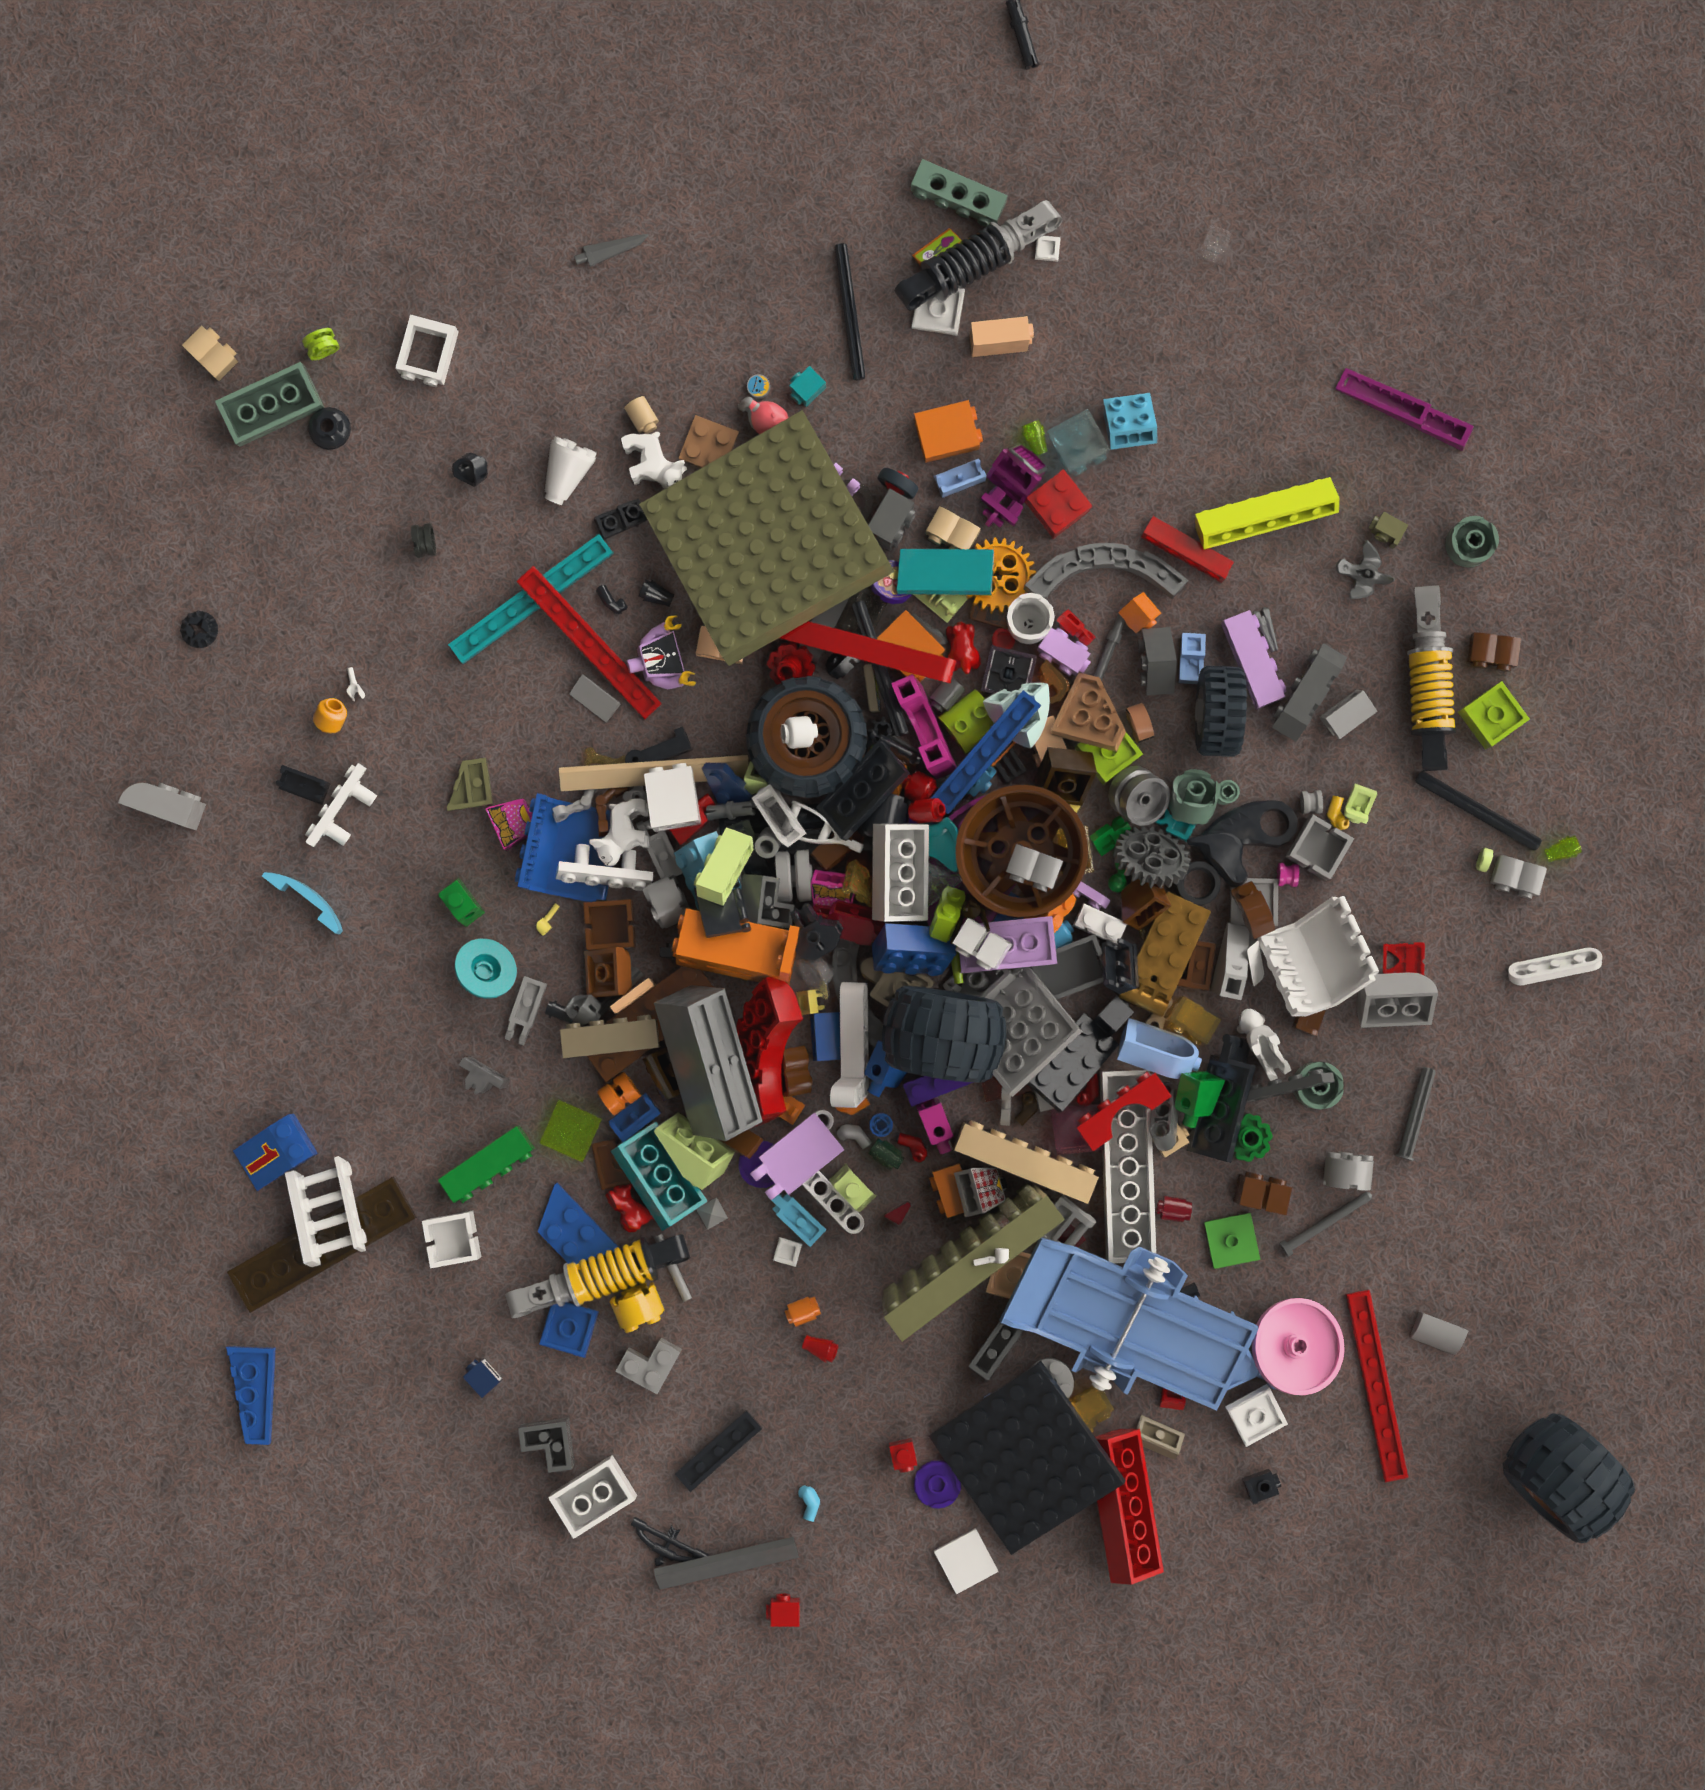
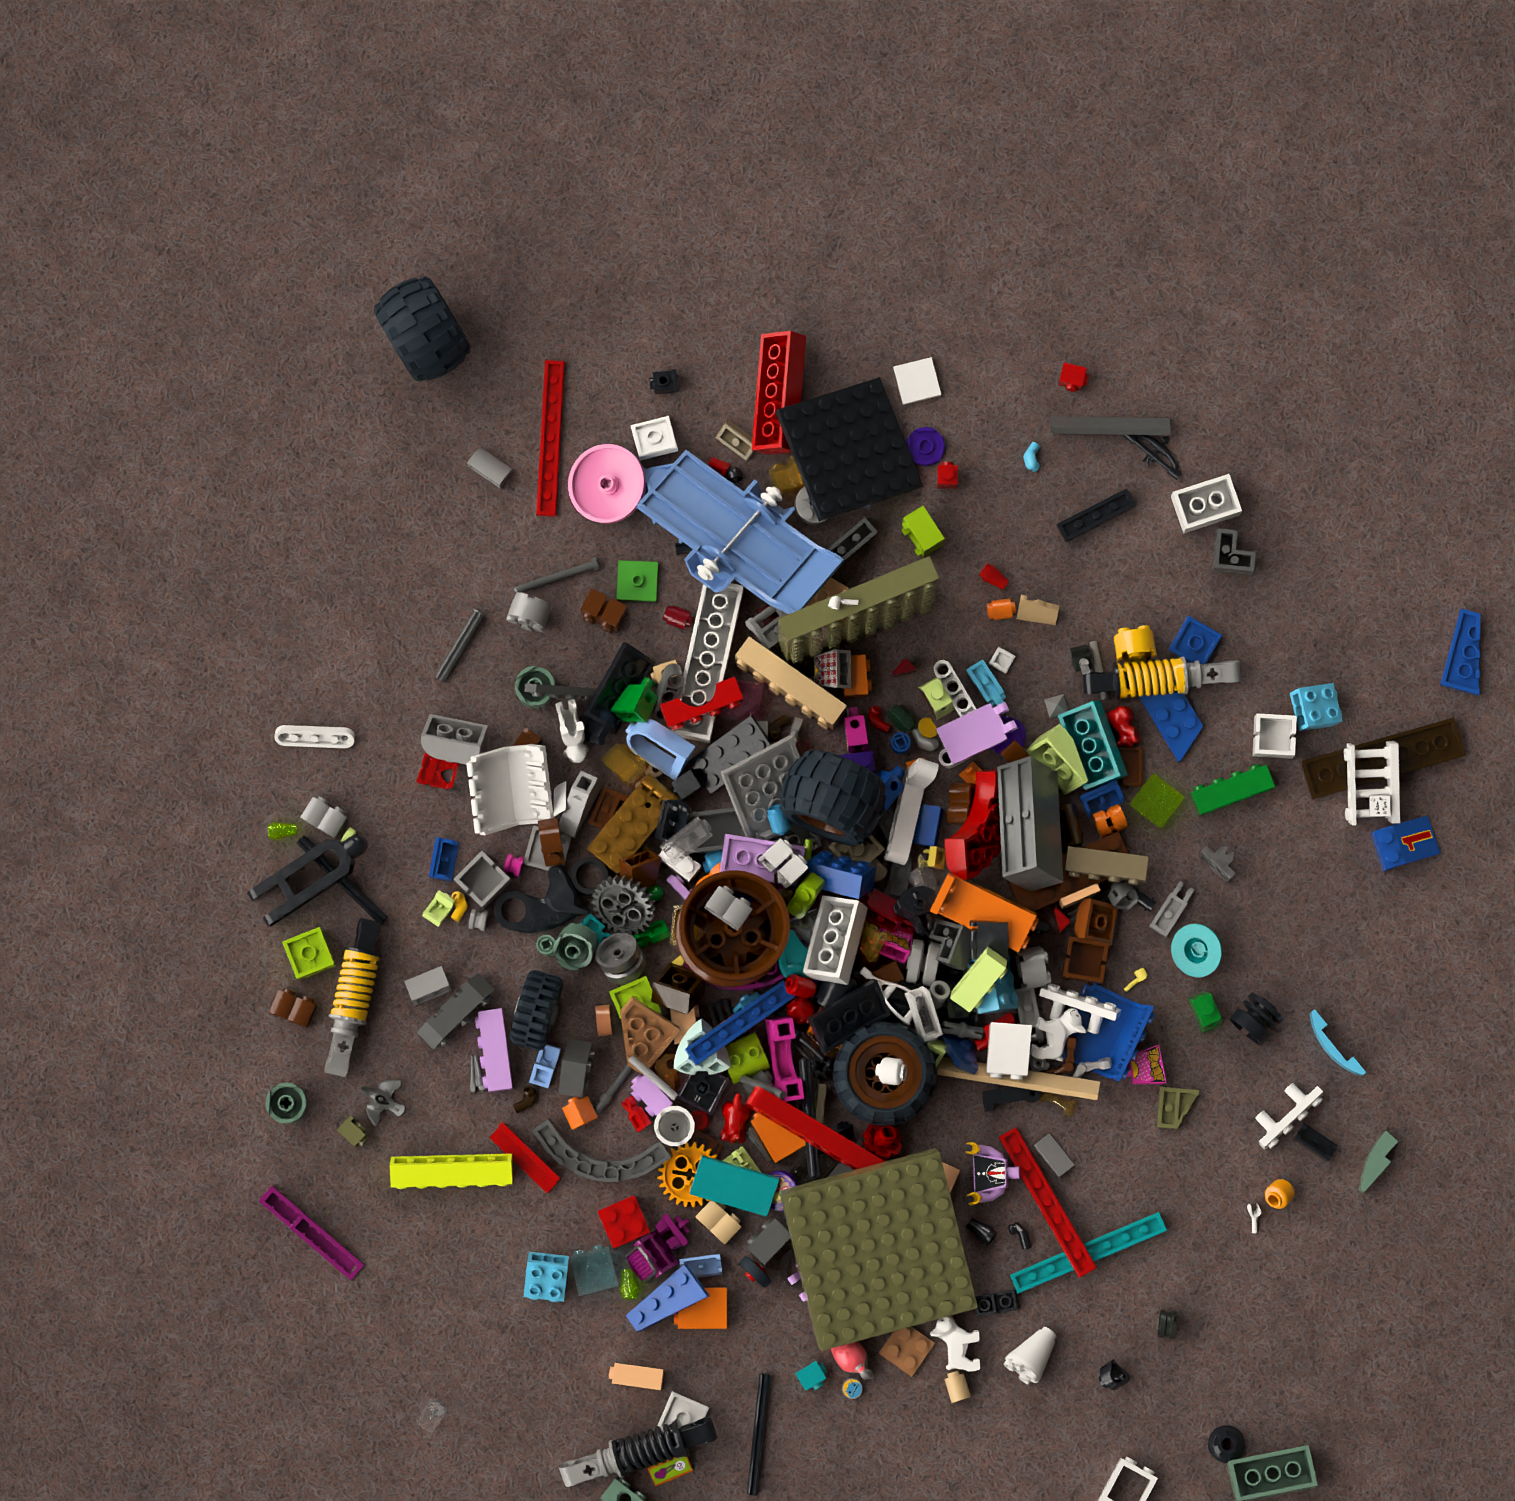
camera: 165 degrees left, 5 degrees down
light grey brick [118,782,206,830] -> none
black gear [180,610,218,648] -> none
dark blue brick [463,1358,503,1398] -> none
light grey brick [615,1338,682,1394] -> none
white tile [1035,236,1060,262] -> none
red arm [1076,1073,1099,1106] -> none
green plant [1234,1113,1273,1162] -> none
none -> black piece [247,835,368,927]
none -> blue hinge [429,837,459,882]
none -> dark brown arm [513,1085,537,1113]
none -> wing [626,1264,710,1332]
none -> light grey bar [628,1055,679,1100]
none -> clear brick [660,817,713,865]
none -> black hinge [727,467,744,483]
none -> dark grey bar [740,1075,786,1099]
none -> dark azure brick [767,804,792,835]
none -> lime container [901,506,945,558]
none -> yellow sticker [918,717,938,738]
none -> tan slope [1016,595,1059,625]
none -> red slope [1053,908,1070,934]
none -> pearl dark grey piece [1070,645,1092,675]
none -> black wheel [1229,992,1284,1046]
none -> medium azure brick [1290,683,1343,731]
none -> sand green slope [1359,1131,1398,1193]
none -> white tile [1369,795,1390,816]

